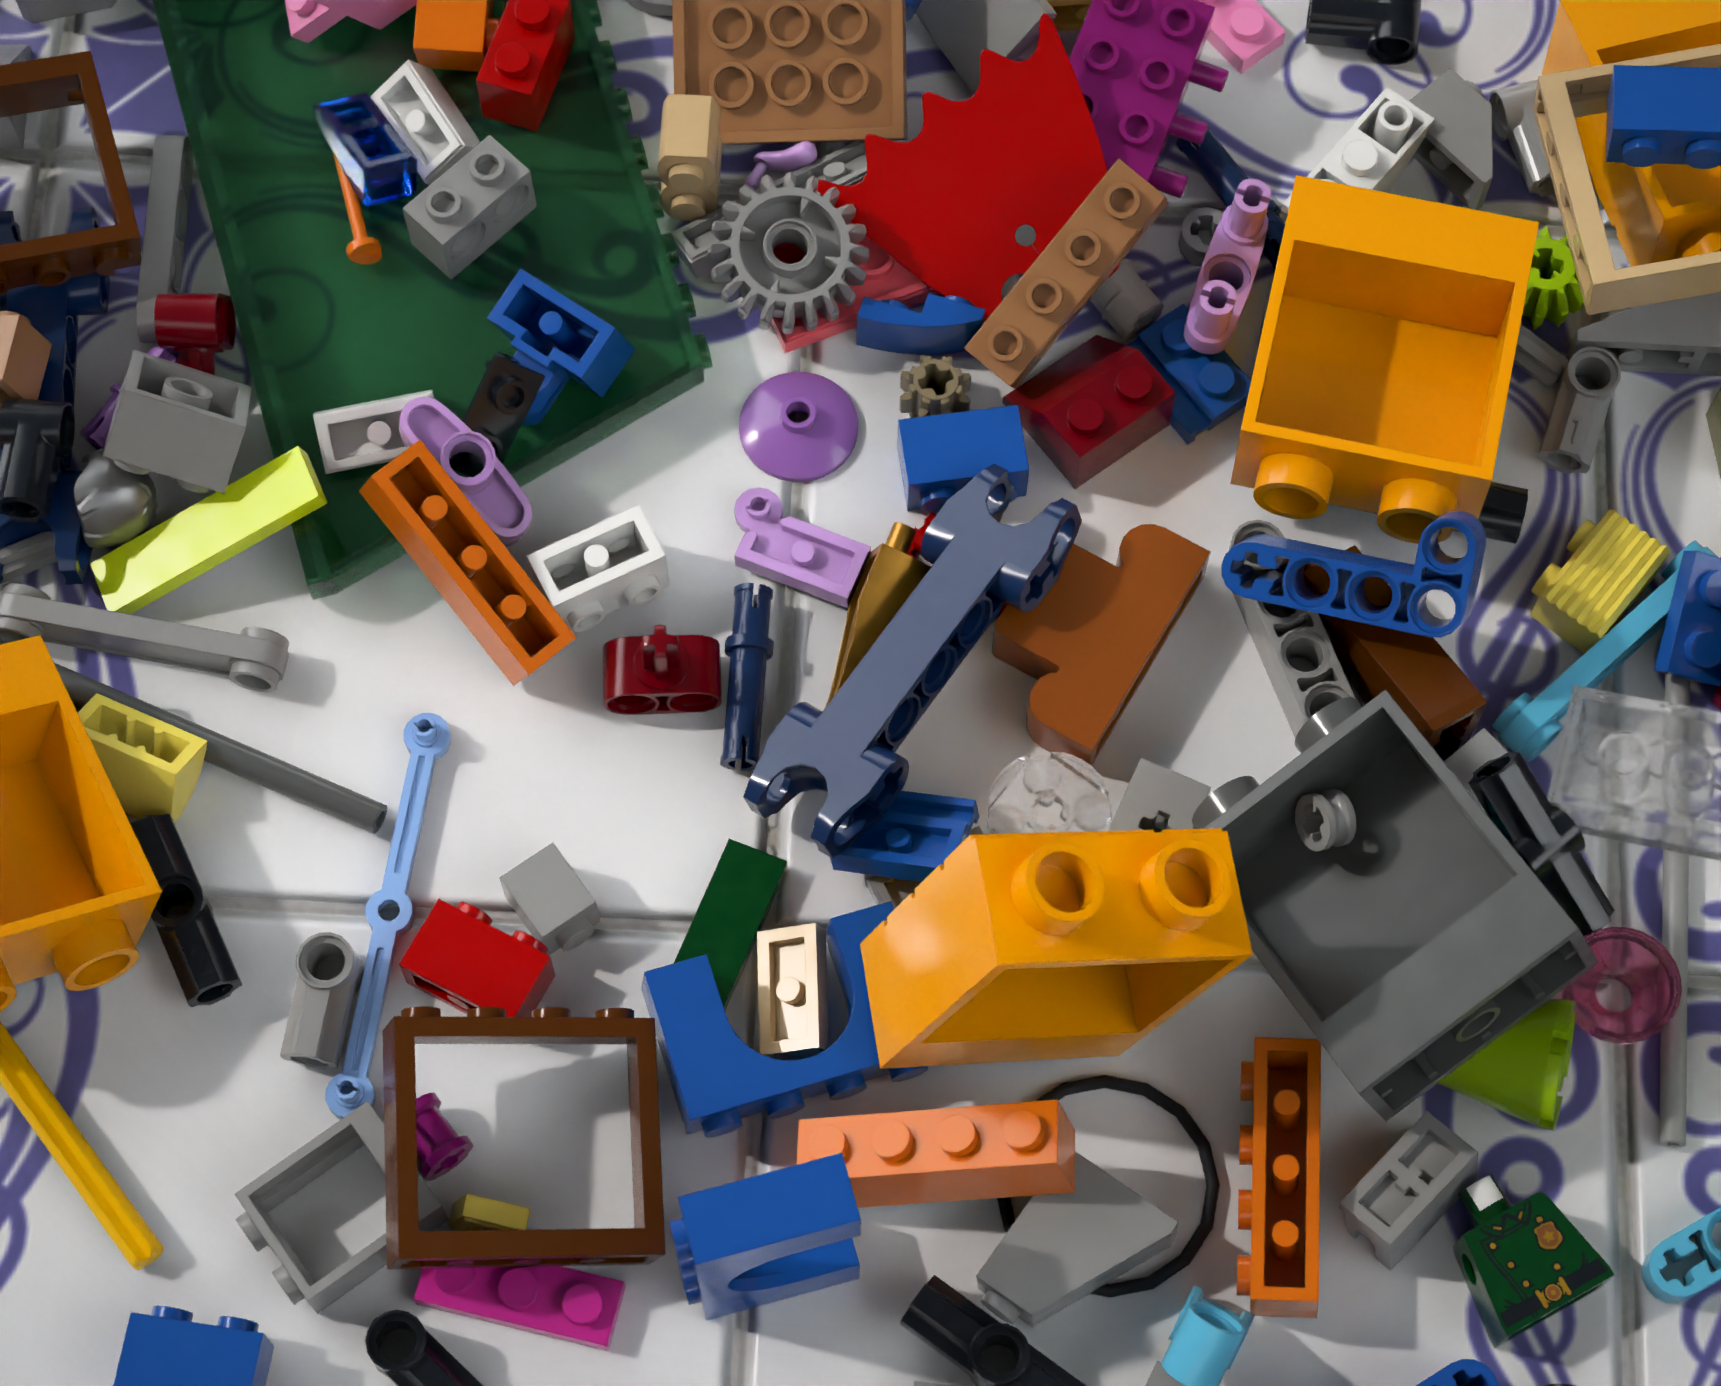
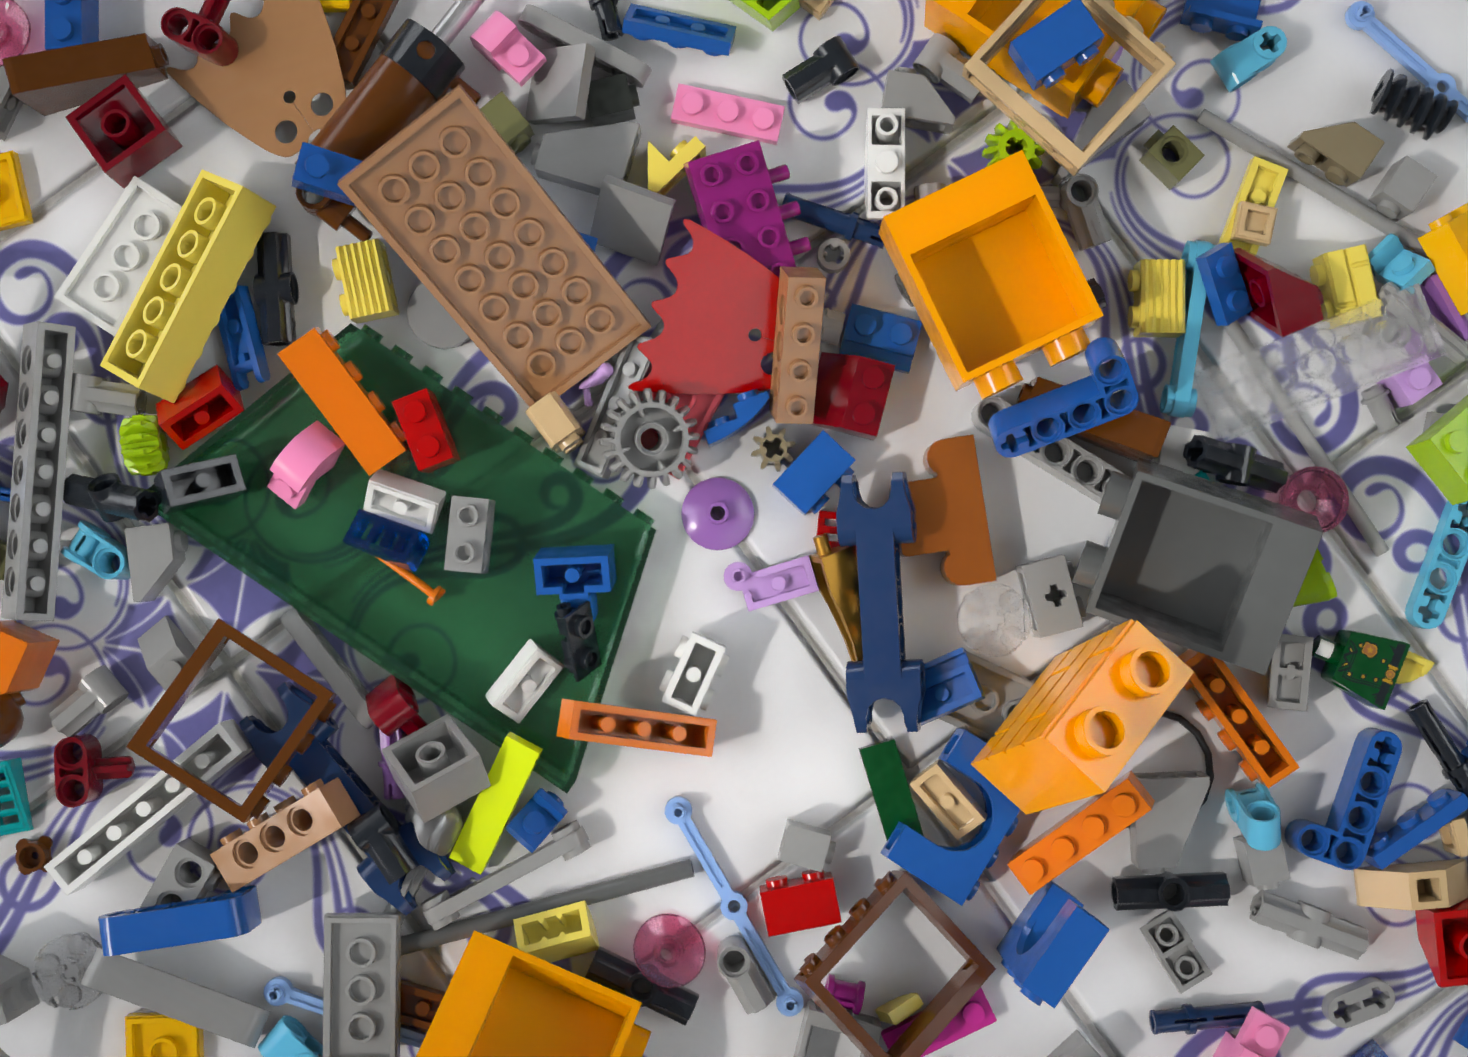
camera: 35 degrees left, 20 degrees up
lavender connector [399,397,532,547] -> none
dark red beam [603,625,722,715] -> none
dark blue pin [720,583,774,771] -> none
lavender connector [1183,178,1271,354] -> none
light grey bush [1295,789,1356,852] -> none
none -> blue bracket [505,788,568,853]
none -> clear pink dish [633,914,706,988]
none -> light yellow tile [1396,651,1435,684]

